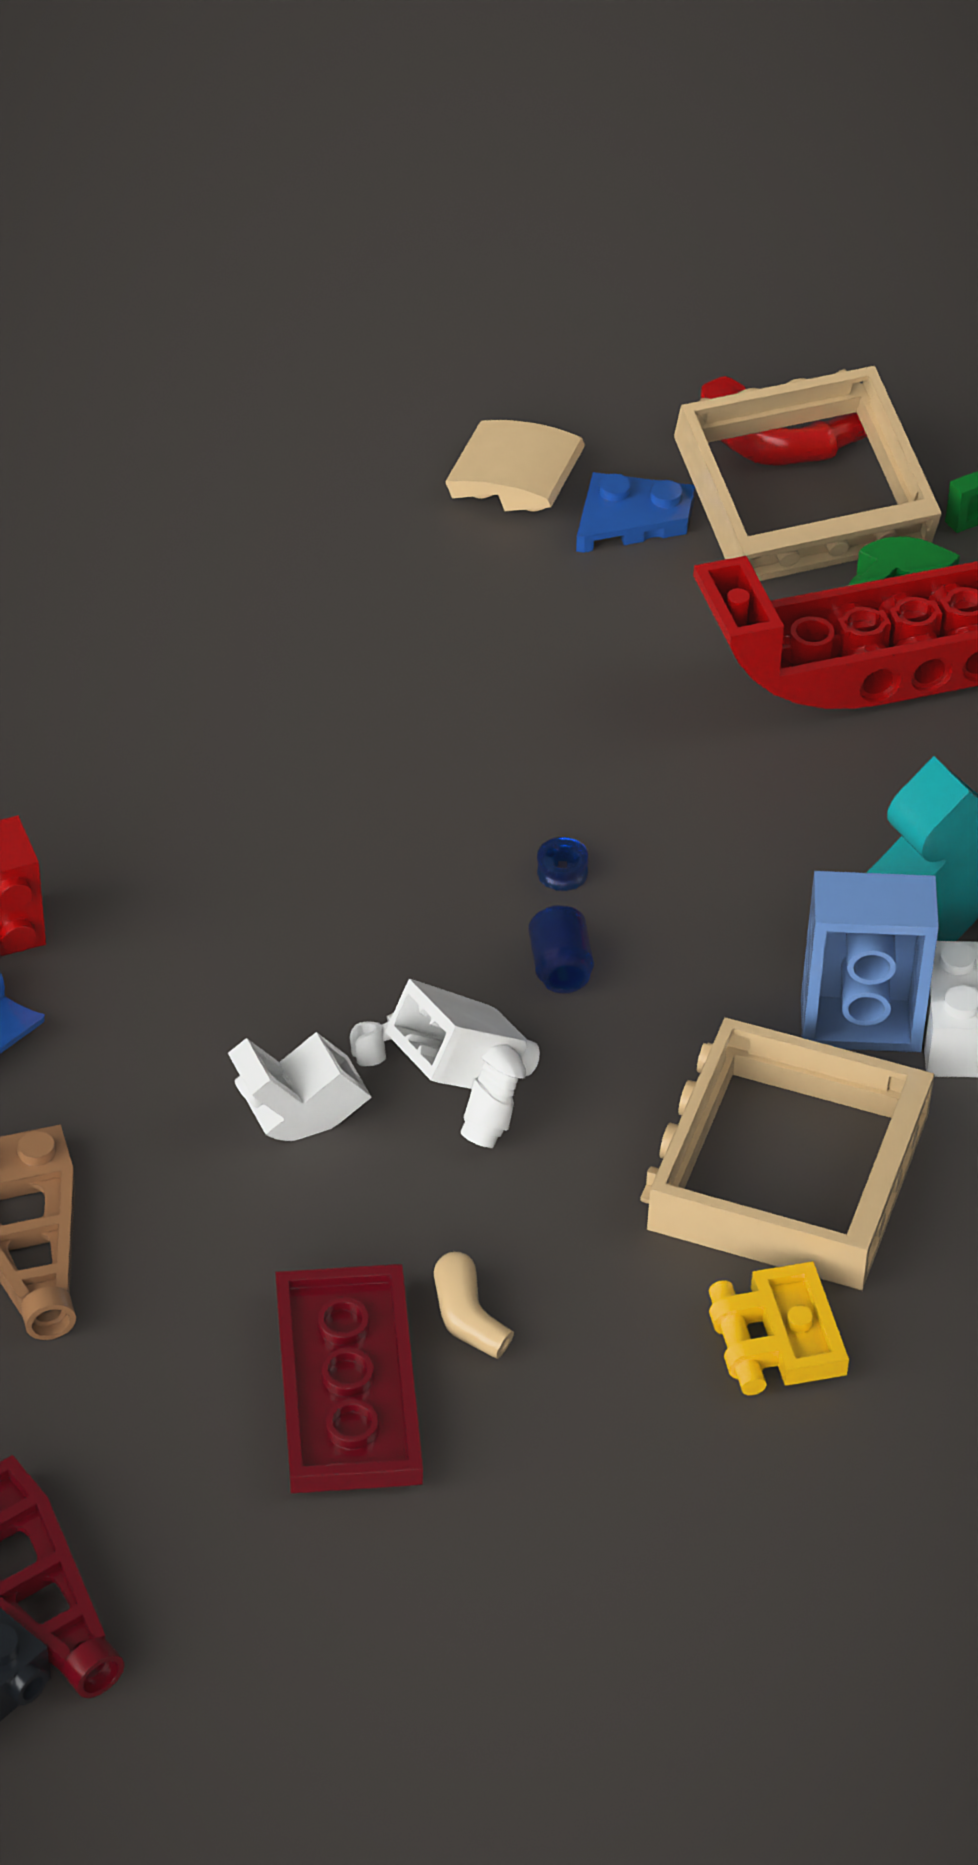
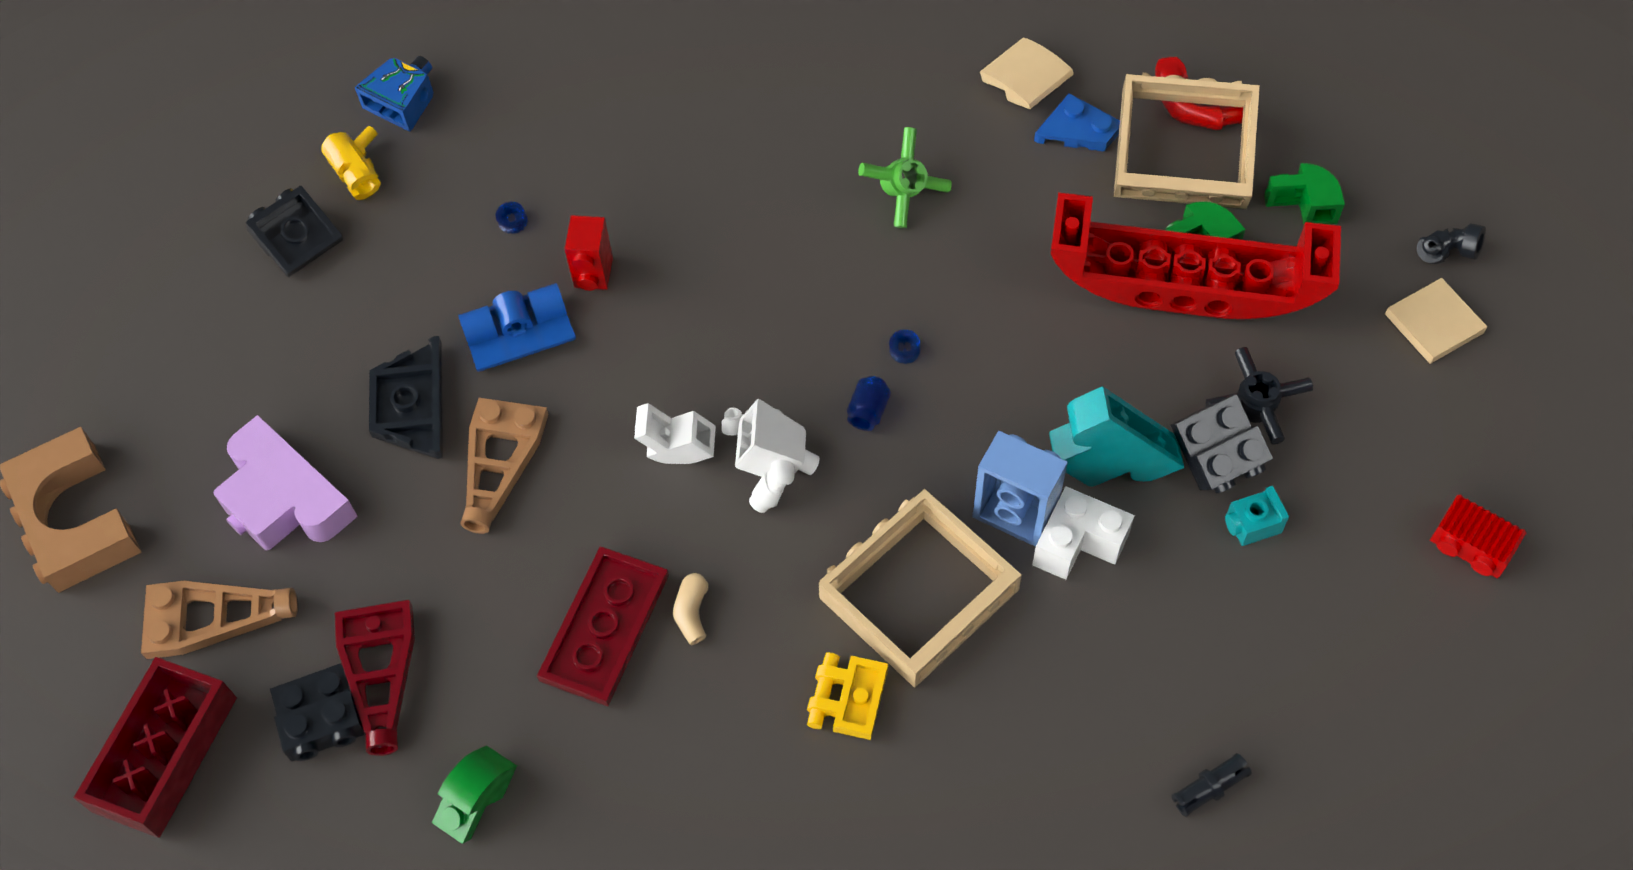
camera: 30 degrees right, 15 degrees up
none -> green brick [432,745,517,844]
none -> bright green bar [858,127,952,228]

